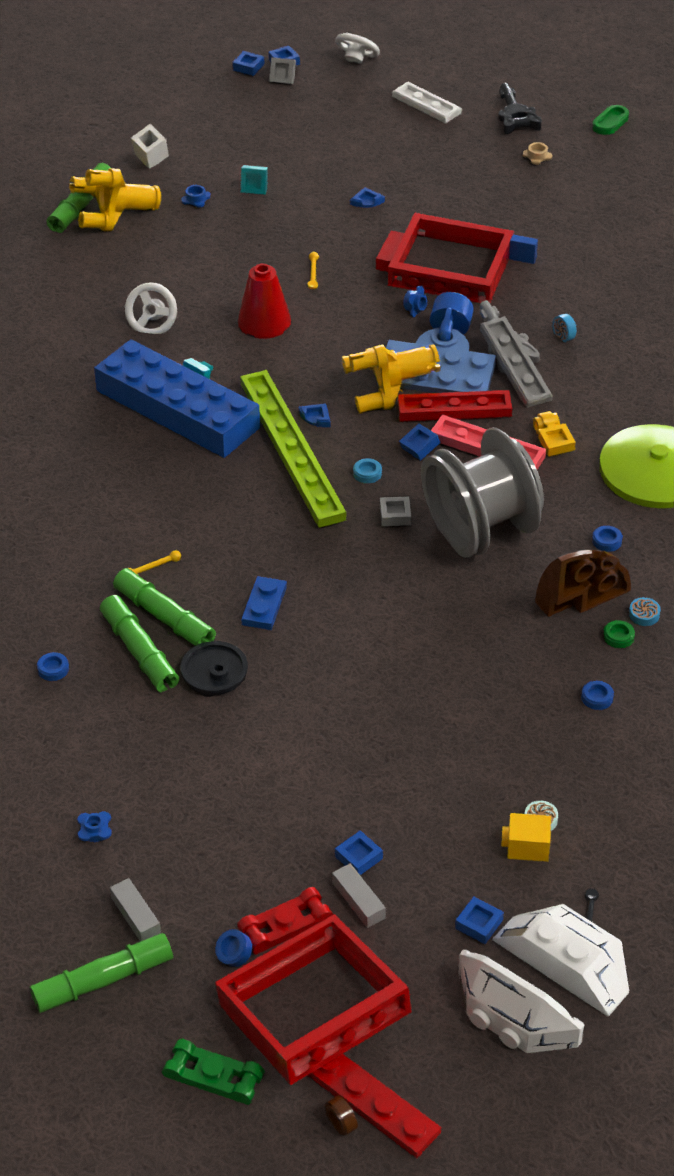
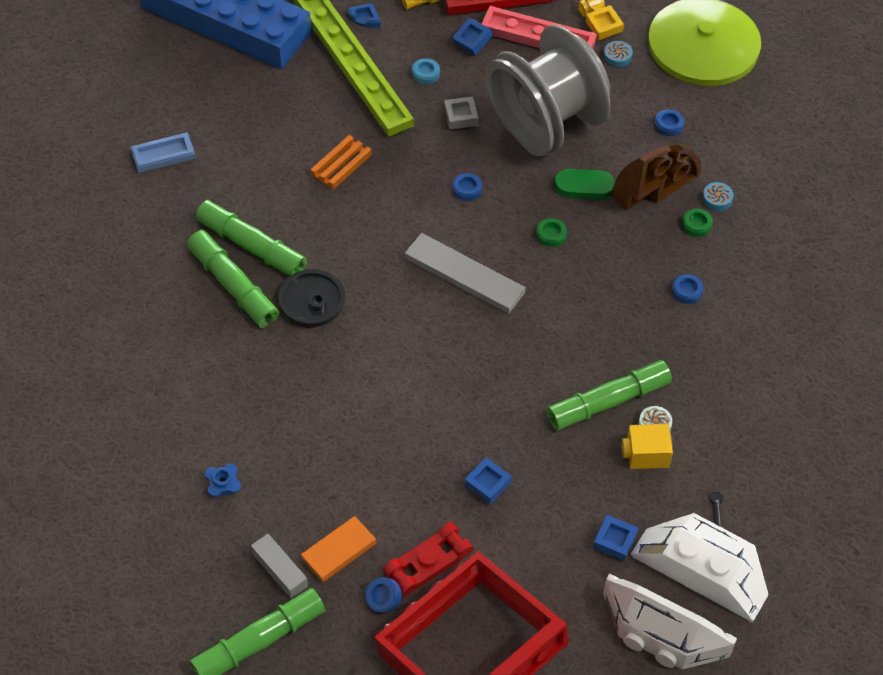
camera: 10 degrees left, 10 degrees up
blue tile [37,652,69,681] -> none
yellow hinge [128,550,181,574] -> none
blue plate [241,576,287,630] -> none
light grey piece [332,863,386,928] -> none
none -> medium blue tile [130,132,196,173]
none -> orange tile [301,516,376,583]
none -> orange tile [310,135,372,190]
none -> light grey tile [405,233,526,314]
none -> blue tile [453,173,483,201]
none -> green tile [536,218,567,247]
none -> bright green piece [546,360,672,431]
none -> green tile [555,169,615,199]
none -> dark azure tile [604,41,633,67]

